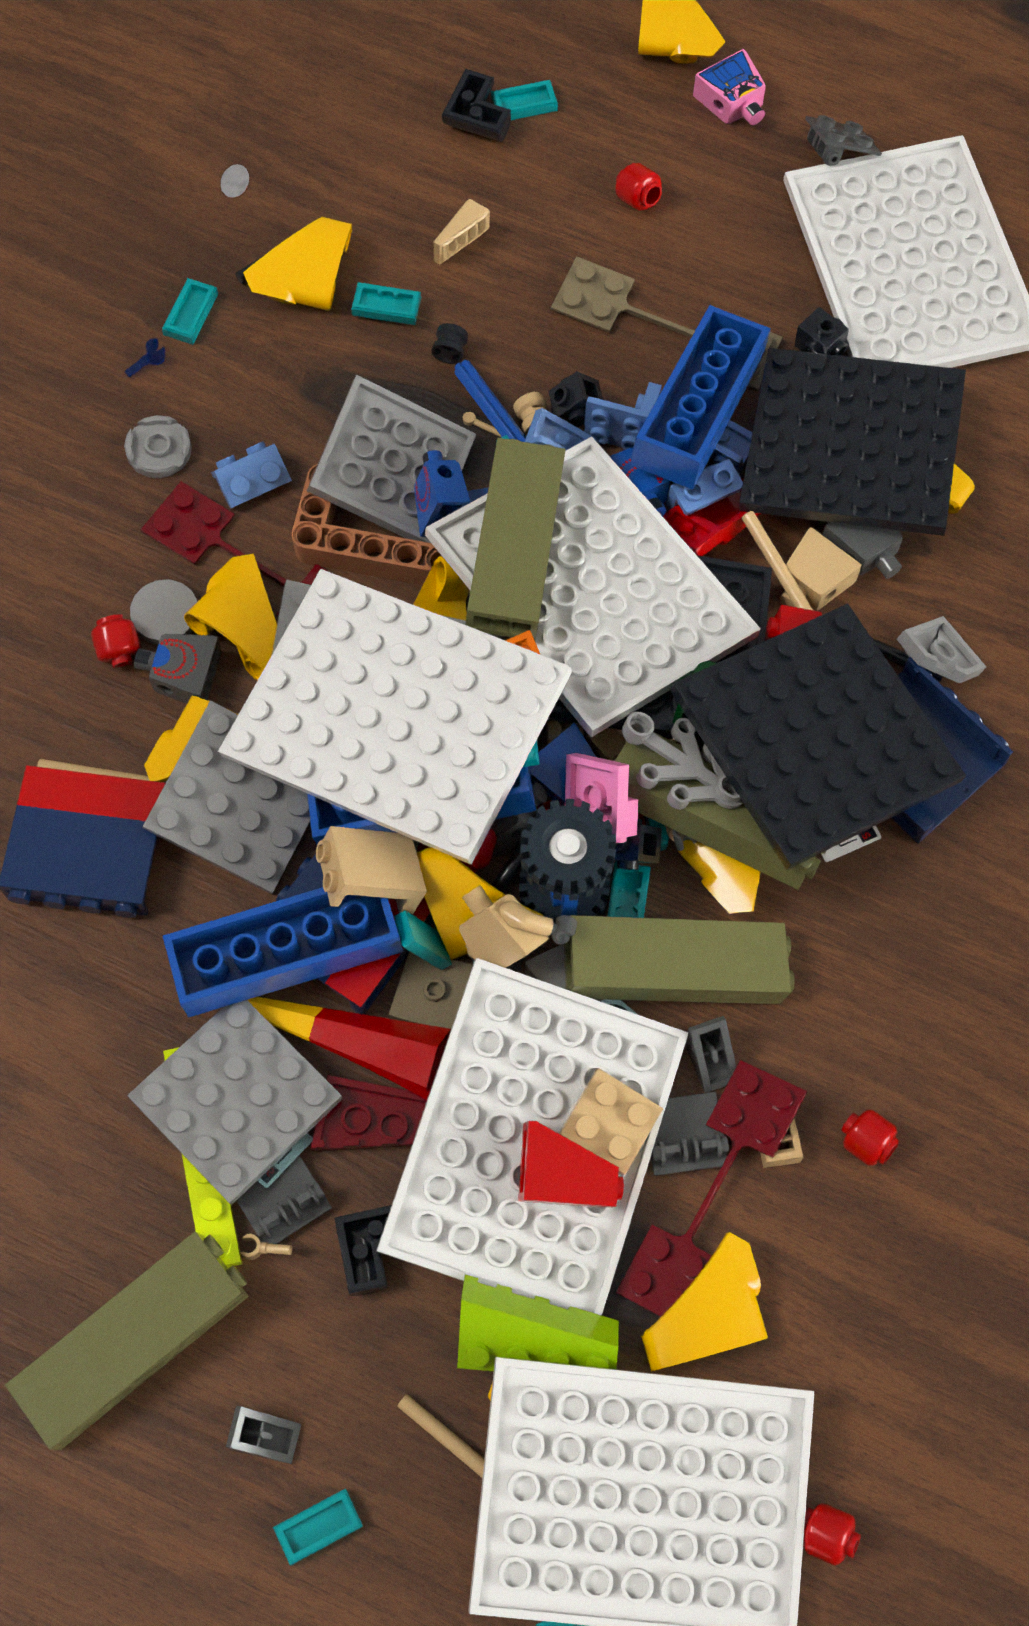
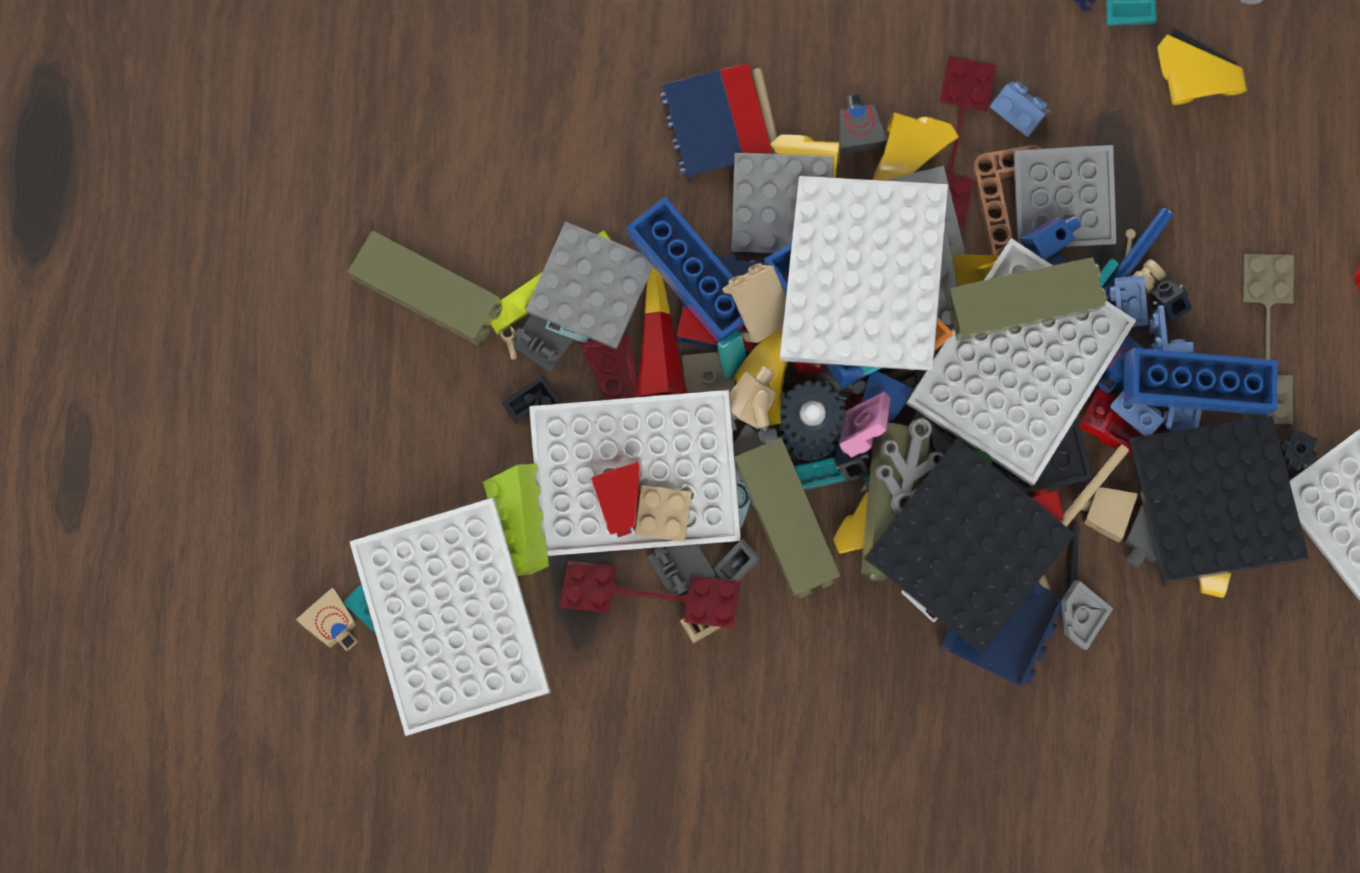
camera: 70 degrees right, 10 degrees up
red head [91,614,141,668] -> none
light grey tile [124,415,192,478] -> none
light grey tile [130,579,197,645] -> none
dark grey slope [226,1406,301,1464] -> none
teal tile [273,1489,364,1566] -> none
teal plate [351,282,421,325] -> none
tan bar [397,1394,484,1478] -> none
black wheel [431,323,468,364] -> none
tan slope [434,199,490,265] -> none
yellow panel [642,1232,768,1371] -> none
red head [803,1503,861,1565] -> none
red head [841,1109,900,1166] -> none

